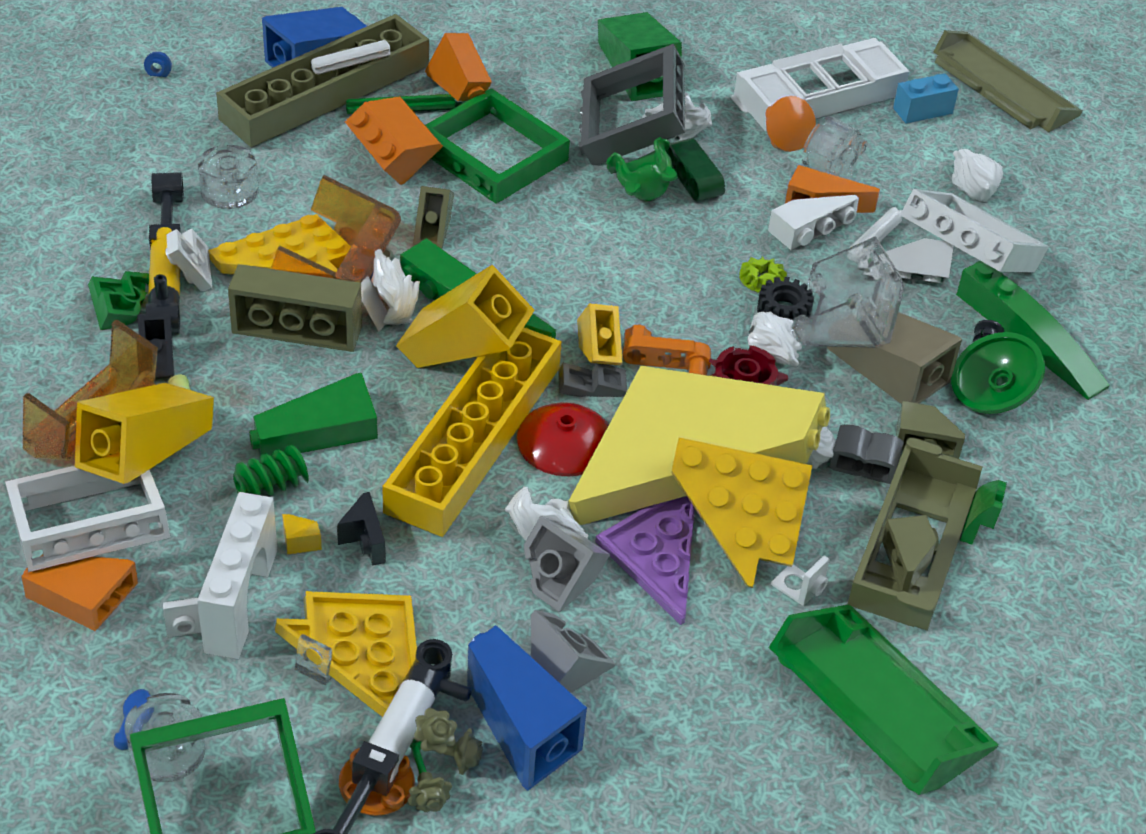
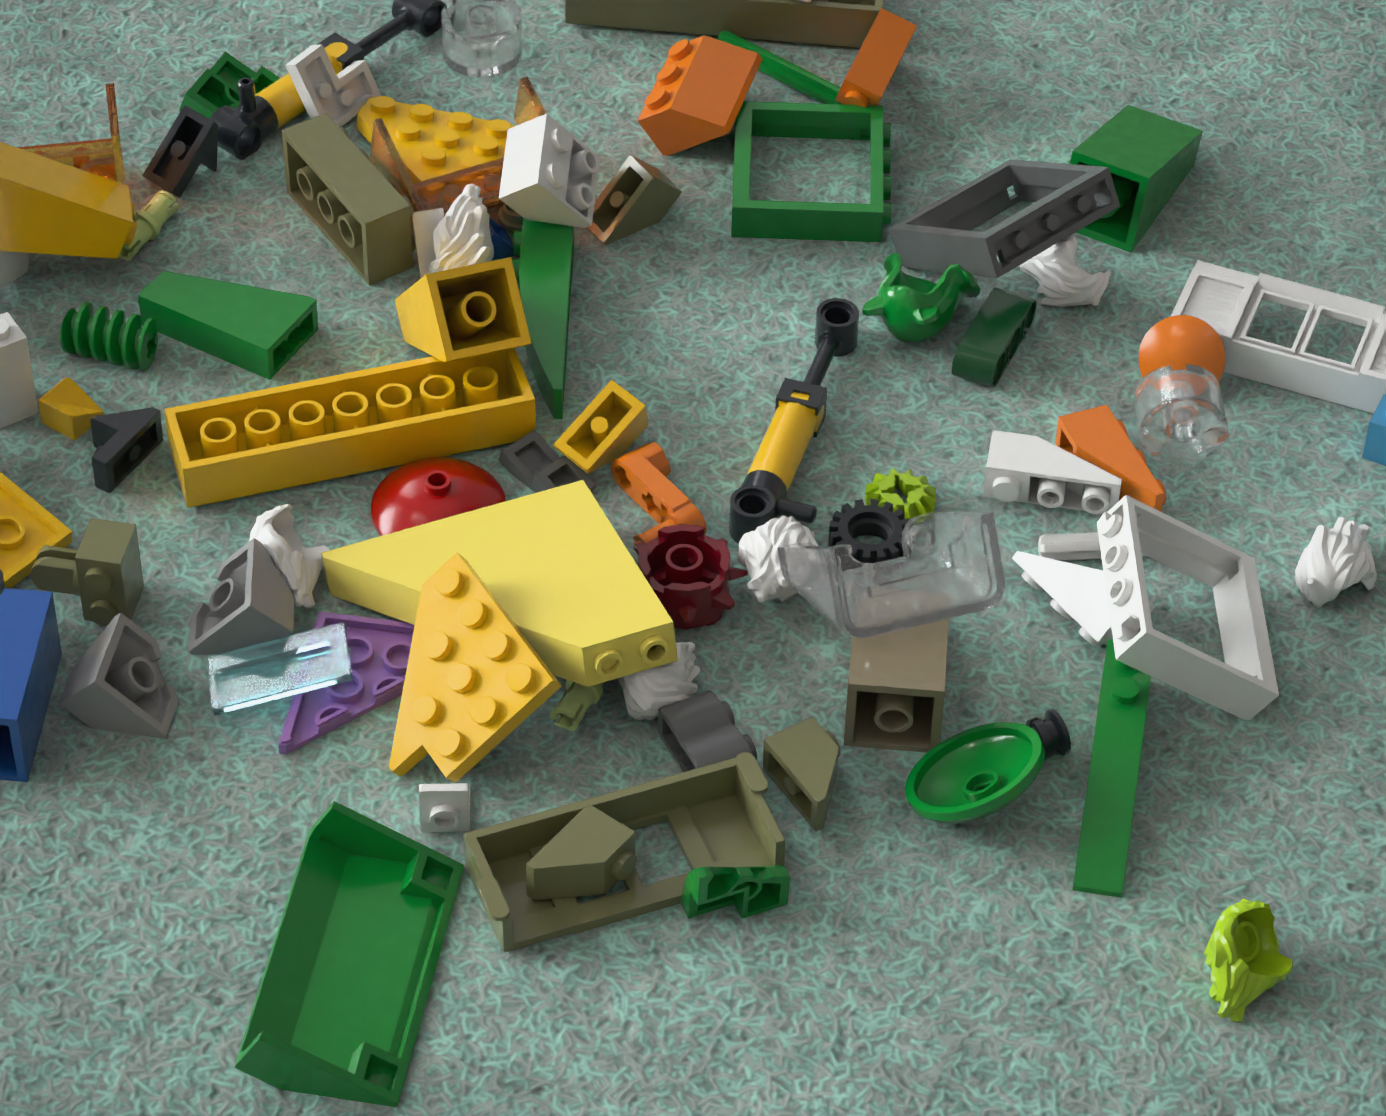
camera: 50 degrees right, 0 degrees up
none -> olive brick [30,518,144,626]
none -> clear light blue piece [207,622,353,716]
none -> white slope [499,114,600,228]
none -> black piece [729,298,859,544]

